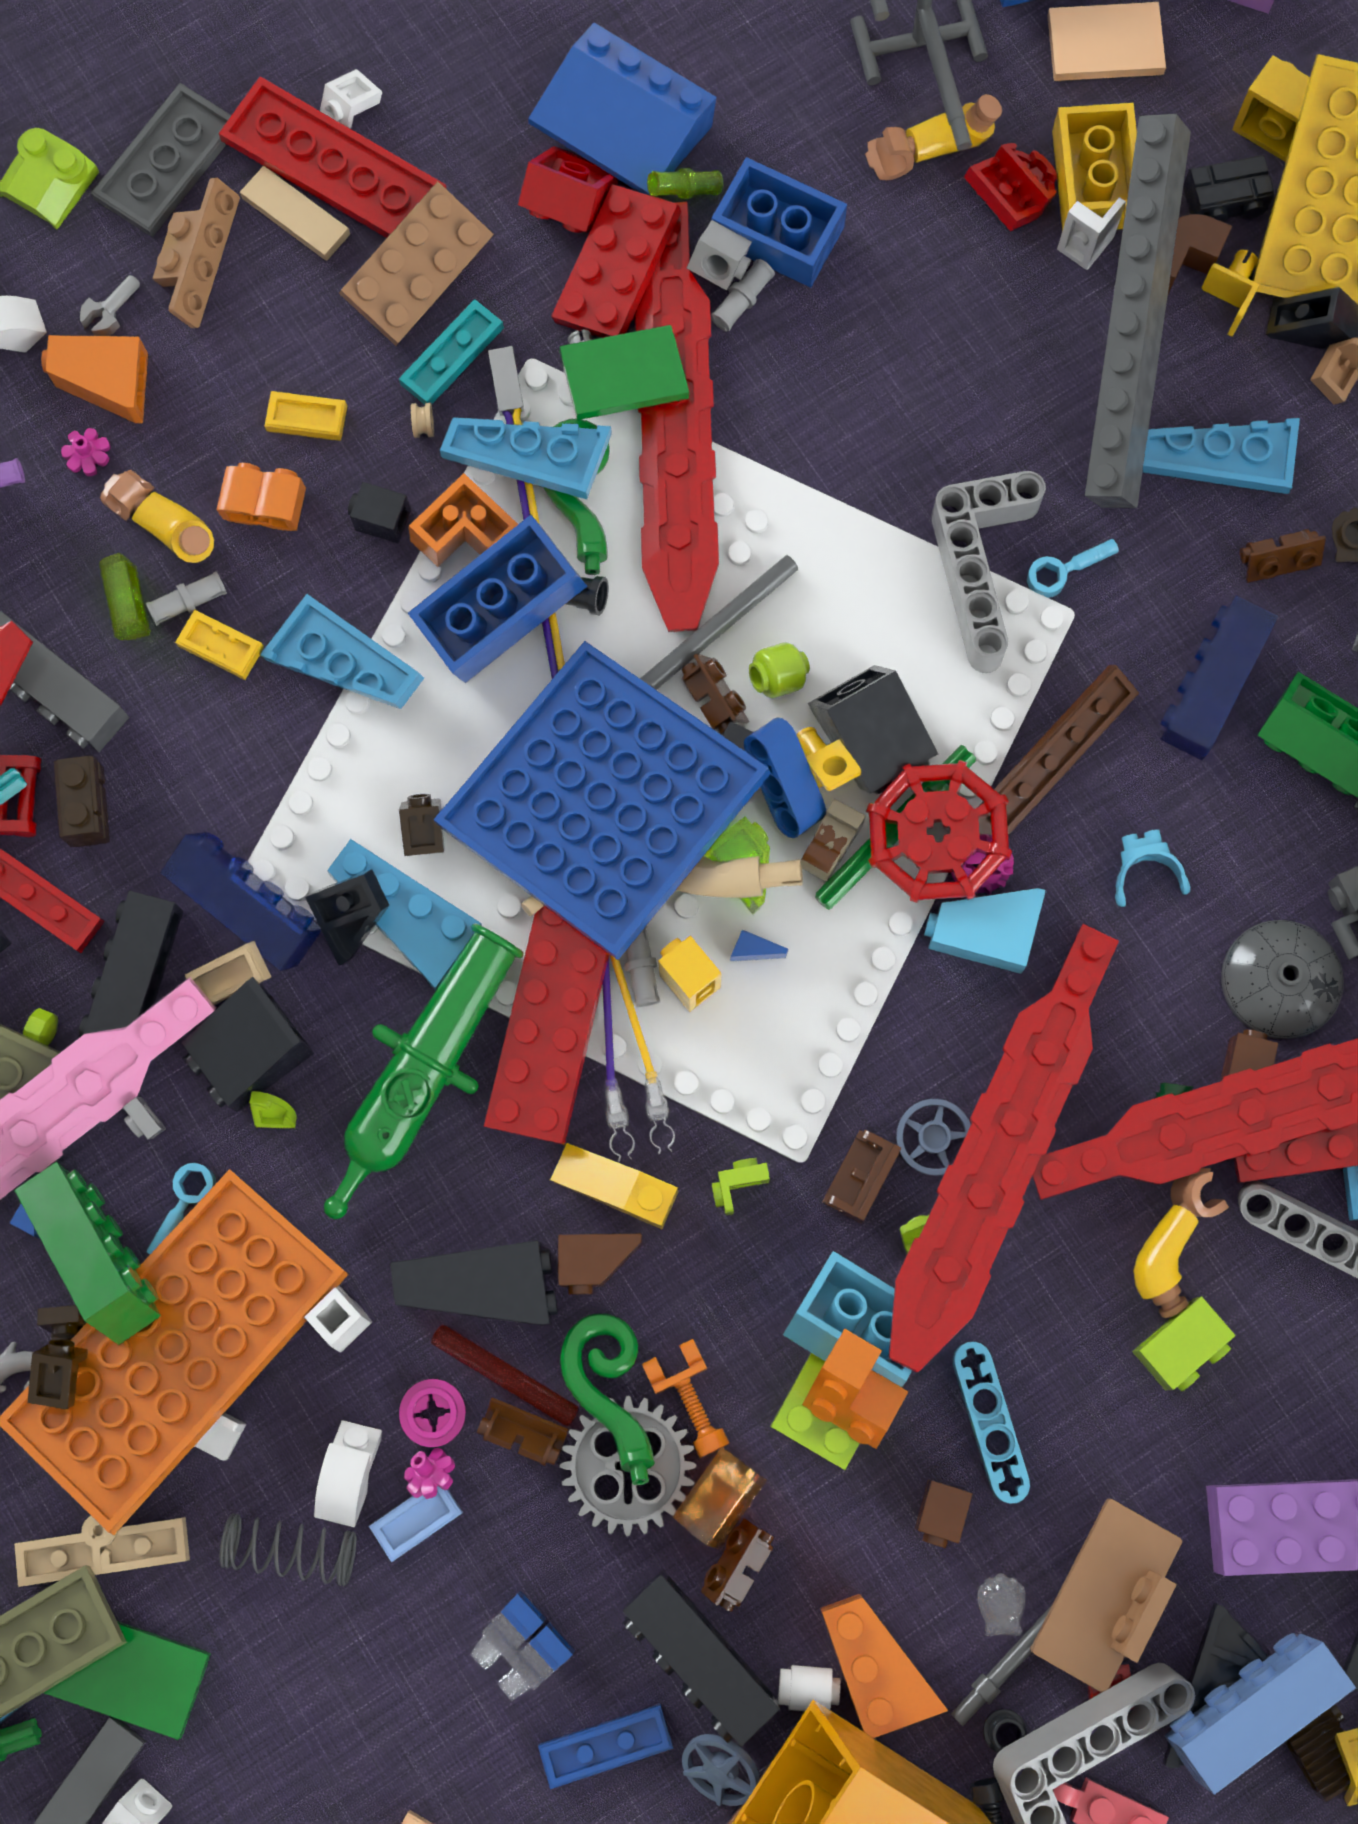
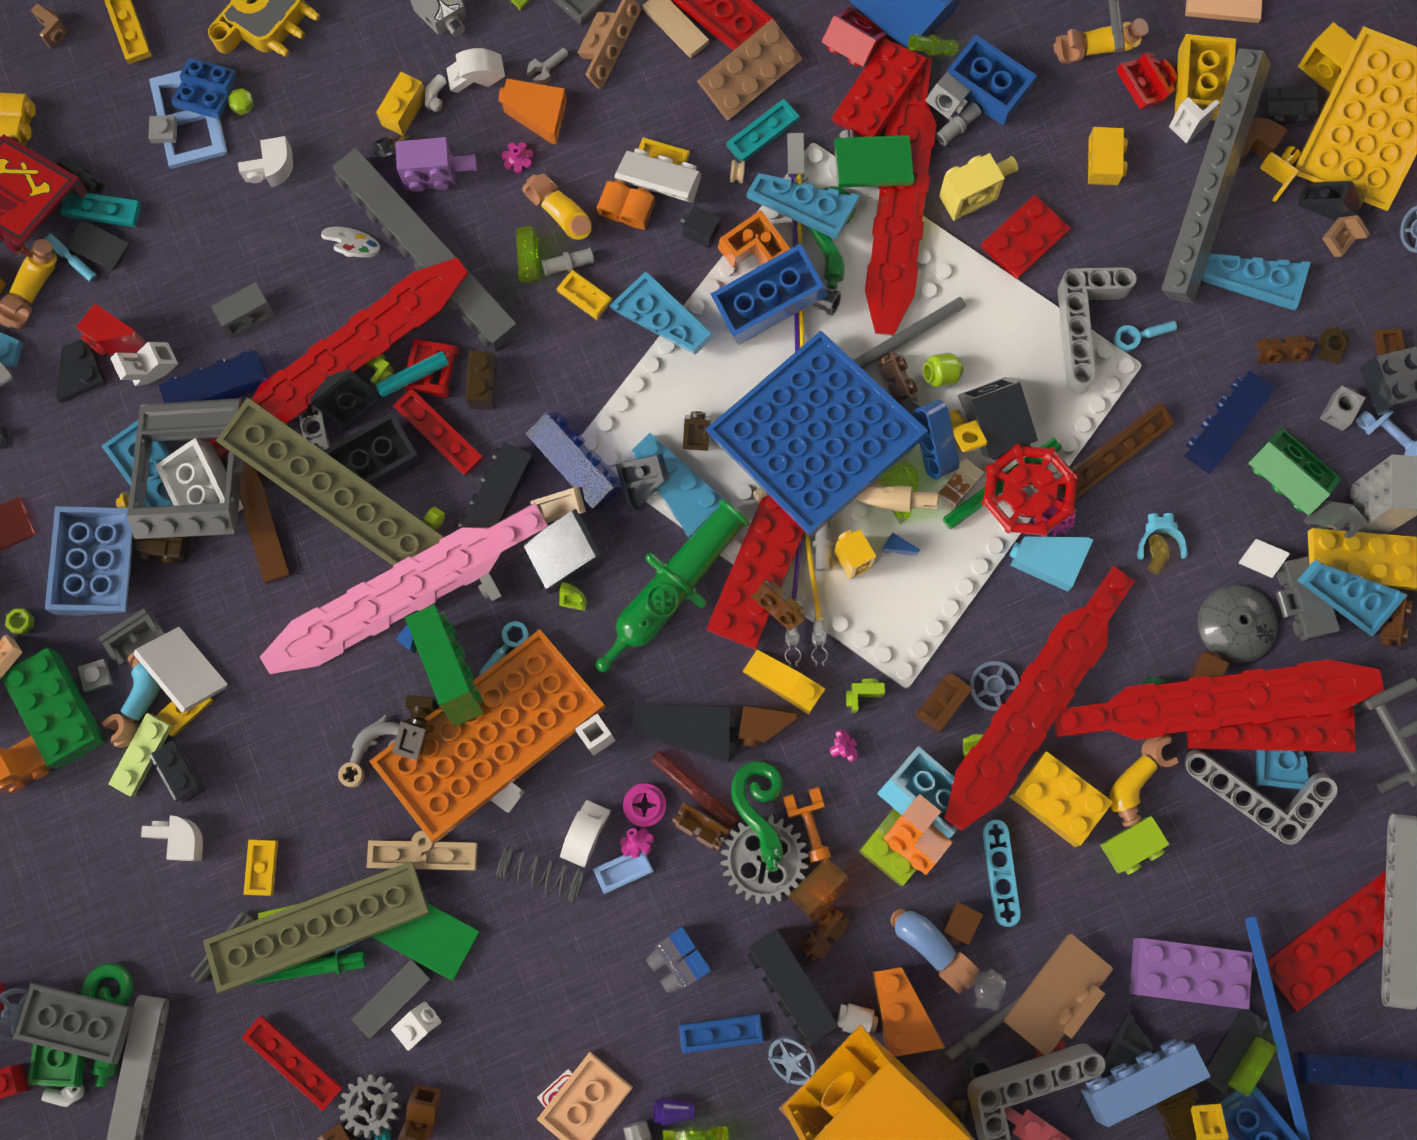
camera: 10 degrees right, 0 degrees up
none -> white slope [615,148,702,203]
none -> reddish brown hinge [751,578,806,631]
none -> dark pink plant [830,729,858,762]
none -> medium blue piece [890,909,979,994]
none -> light yellow brick [939,153,1018,221]
none -> red plate [981,195,1071,280]
none -> yellow brick [1009,751,1113,847]
none -> yellow brick [1088,127,1128,185]
none -> clear yellow arm [1147,534,1170,575]
none -> white sticker [1239,539,1290,578]

